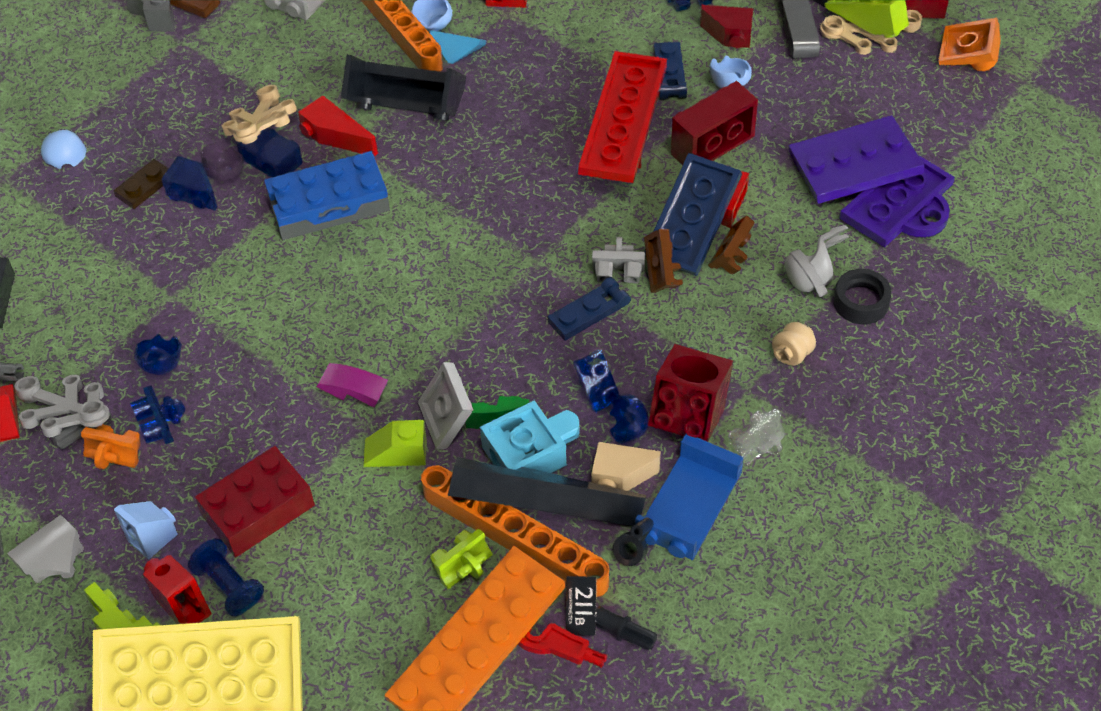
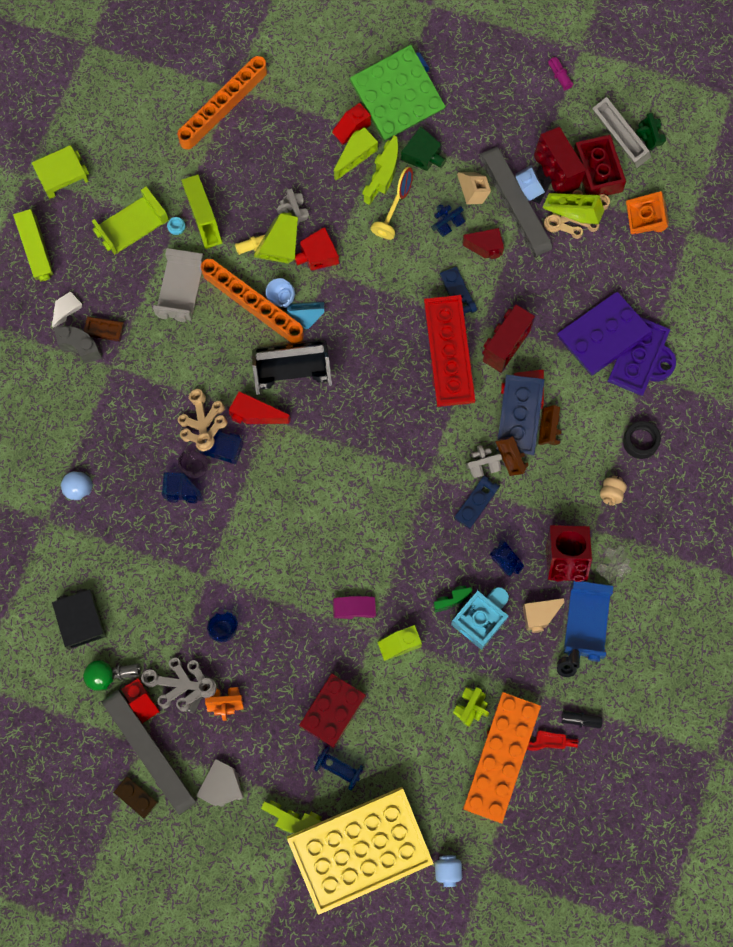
camera: 20 degrees left, 20 degrees up
dark brown plate [113,159,174,209] -> none
light blue slope [114,501,178,560] -> none
clear blue hips [130,385,185,445] -> none
red torso [143,555,212,624] -> none
blue piece [264,151,390,241] -> none
light grey plate [418,362,473,449] -> none
orange beam [421,465,609,597] -> none
black slope [448,457,646,526] -> none
black sticker [566,576,596,636] -> none
clear blue hair [609,393,649,444] -> none
light blue hair [709,56,752,88] -> none
light grey hair [784,225,849,298] -> none

